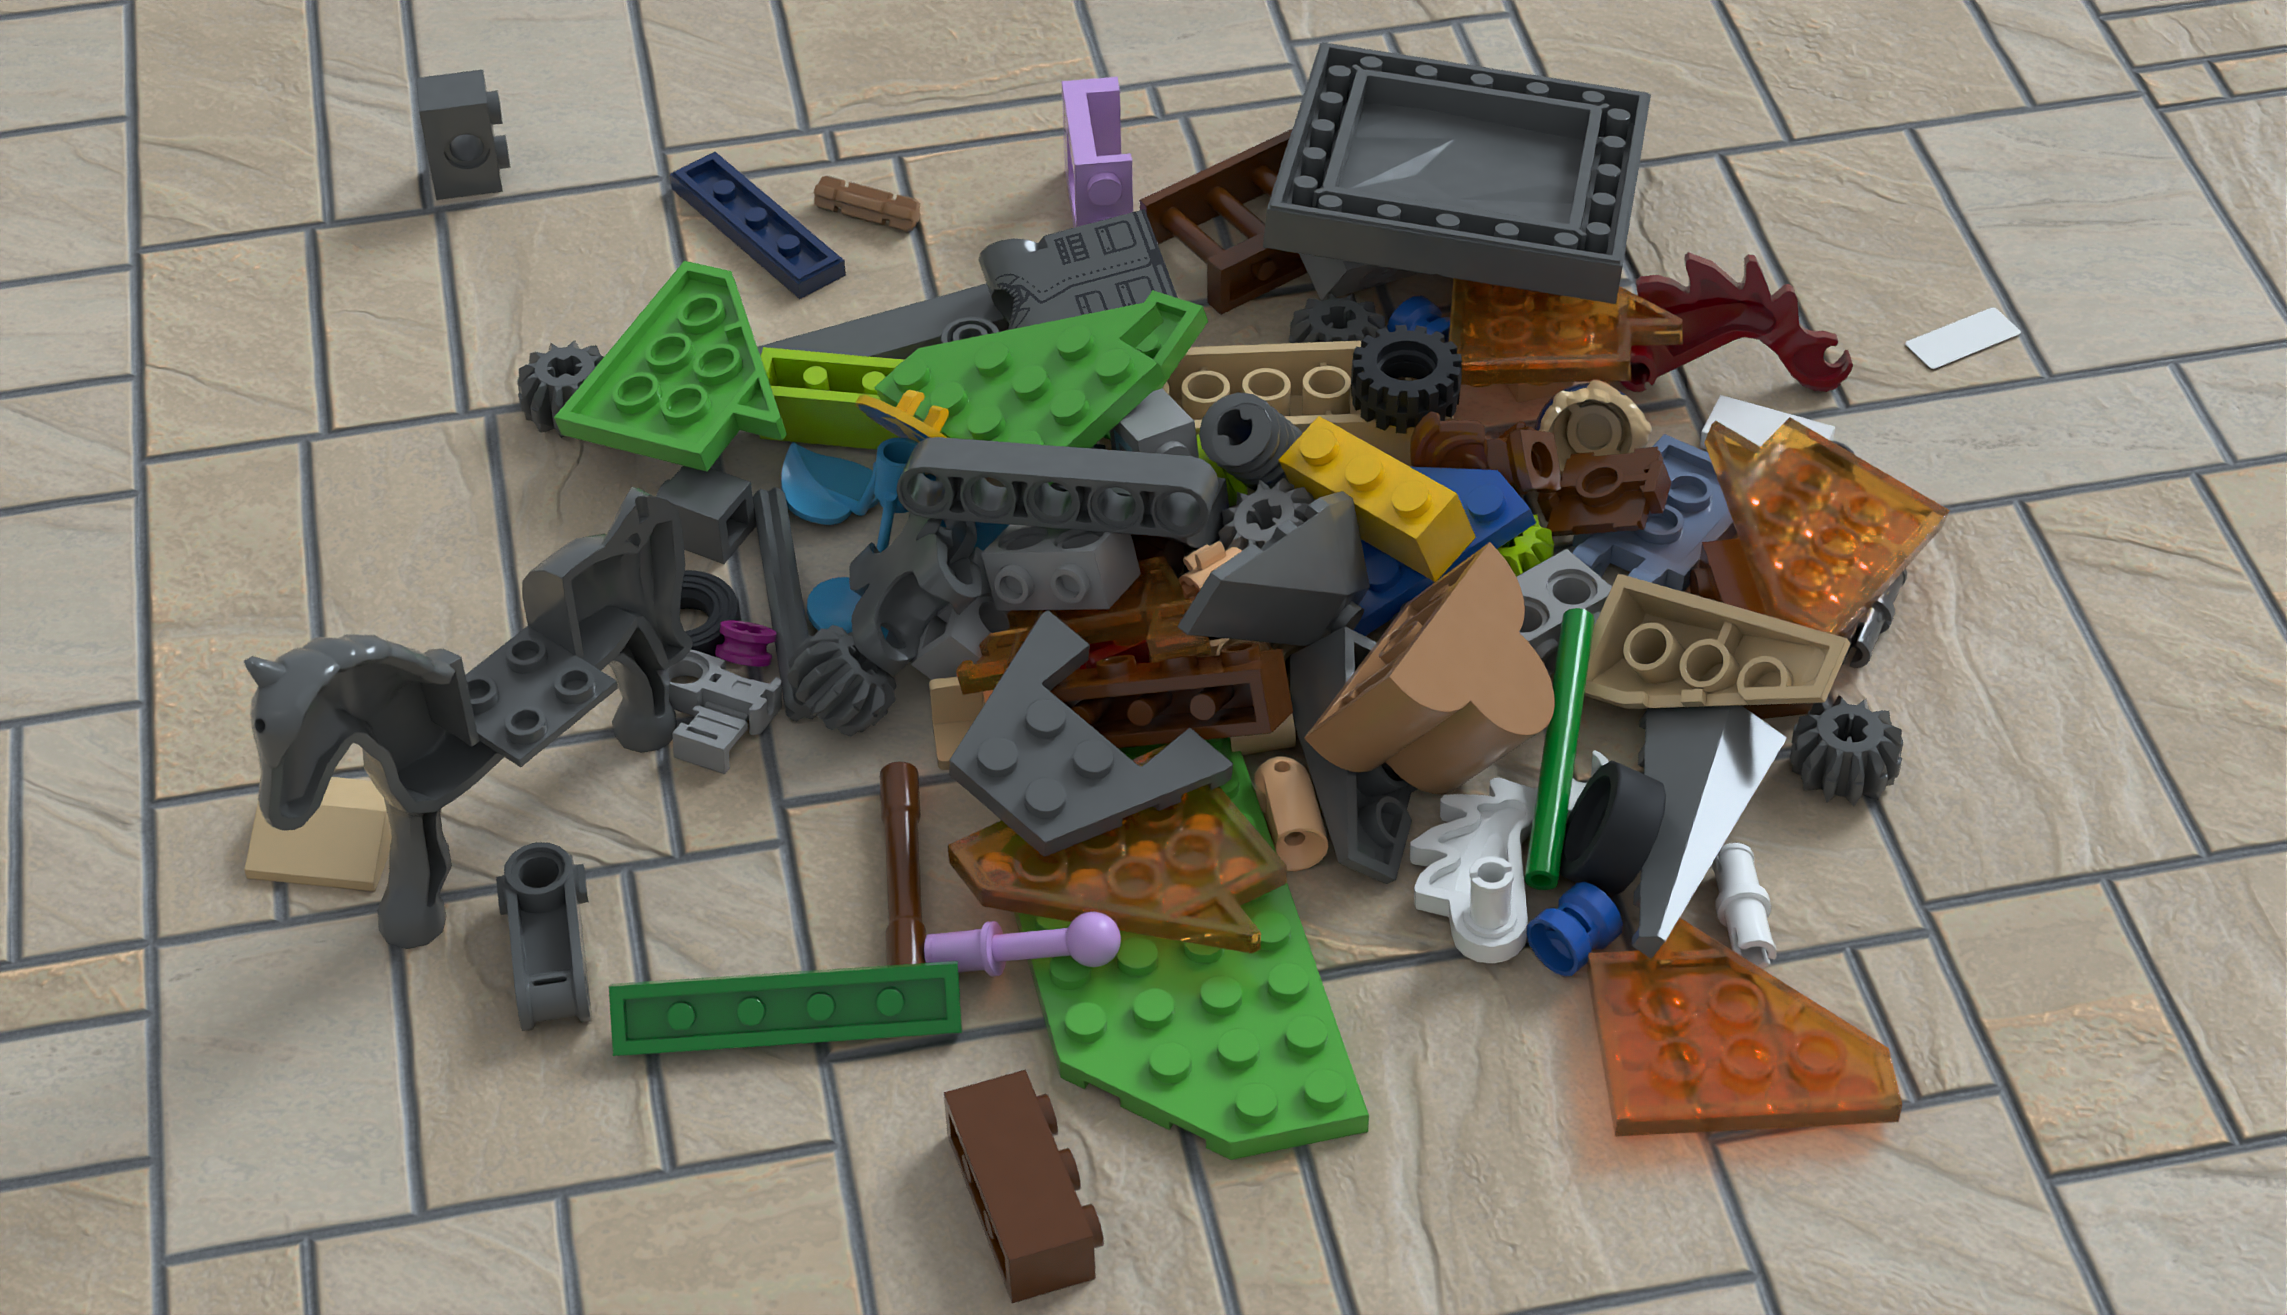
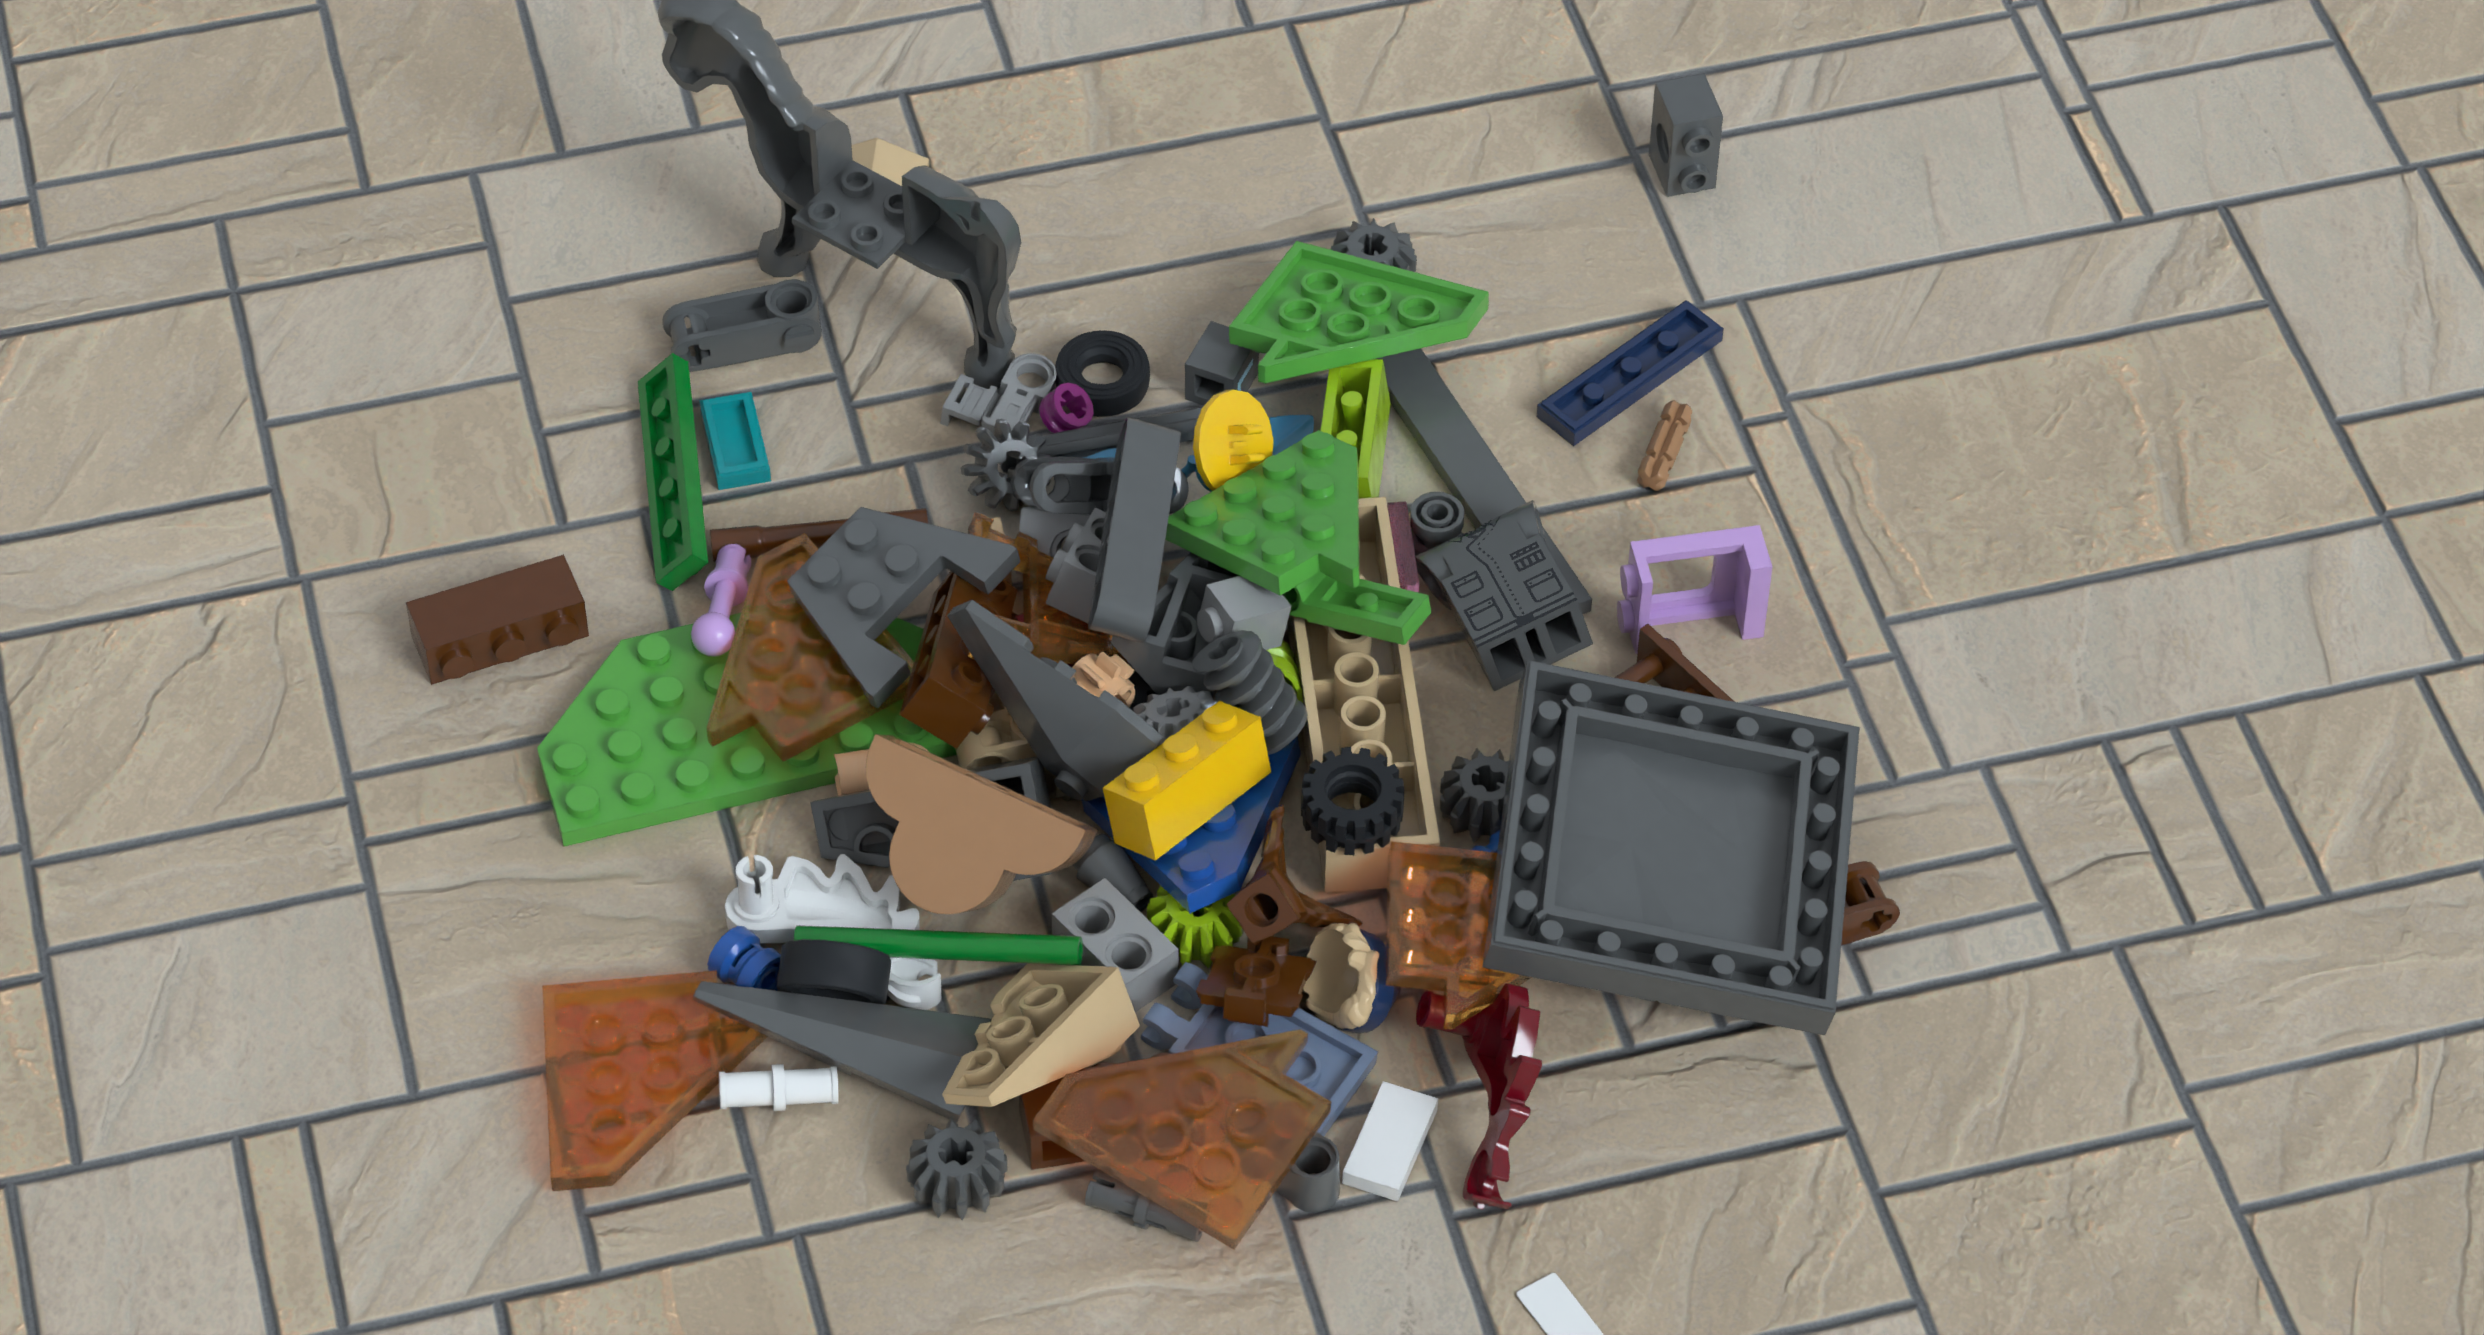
camera: 85 degrees right, 5 degrees up
none -> teal tile [699,392,771,490]

